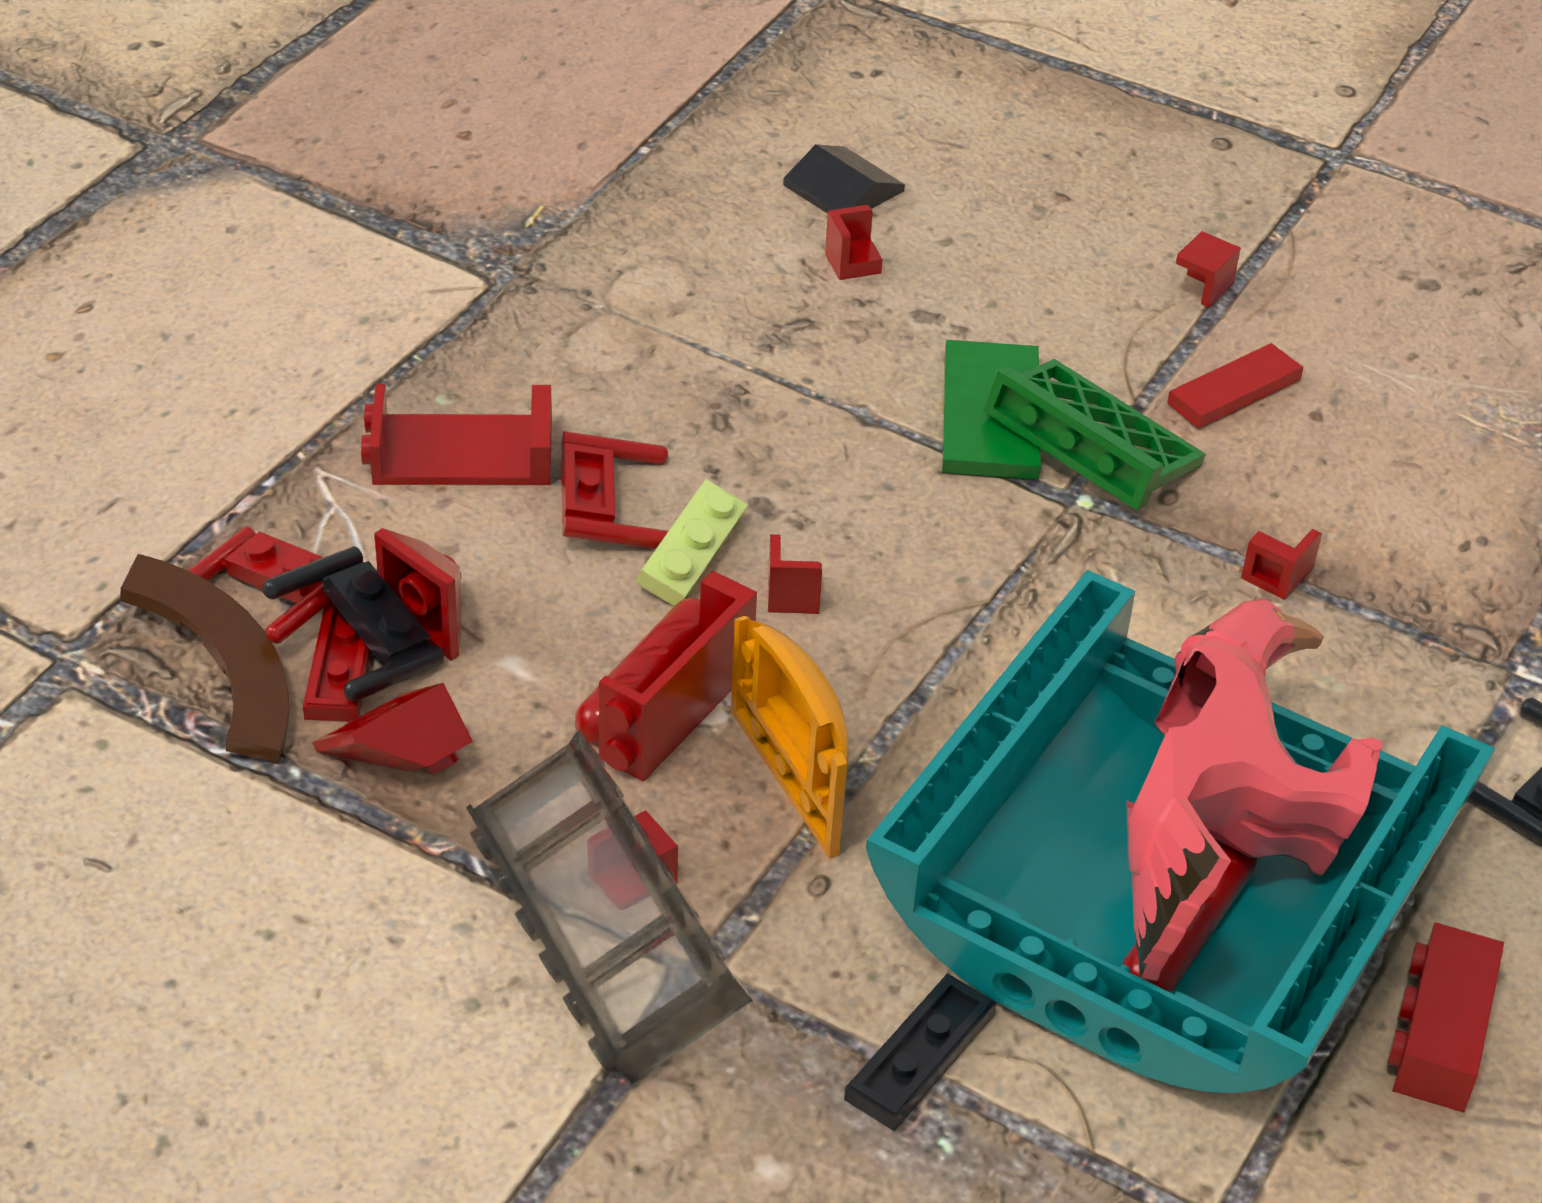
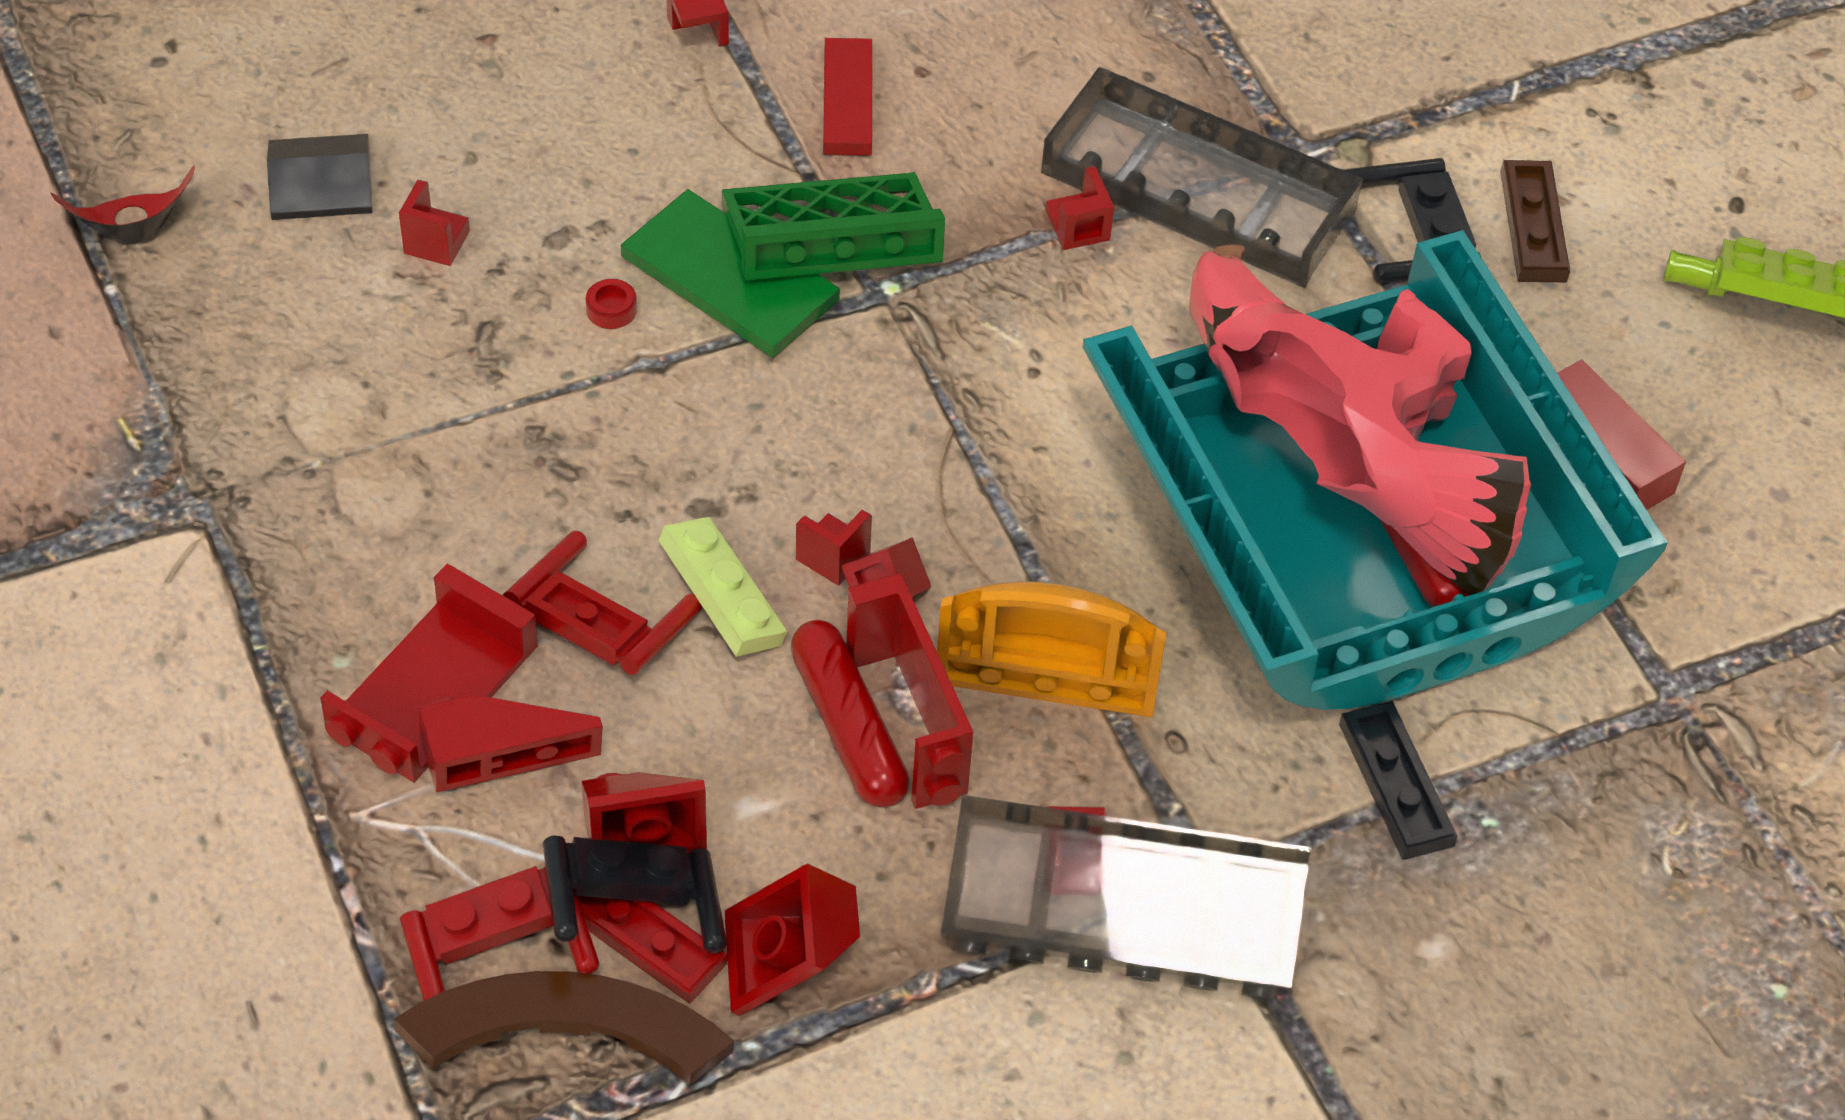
camera: 55 degrees left, 10 degrees up
none -> piece [50,165,195,244]
none -> red slope [419,695,603,793]
none -> red tile [585,279,637,329]
none -> red panel [841,537,931,597]
none -> window [1041,66,1363,288]

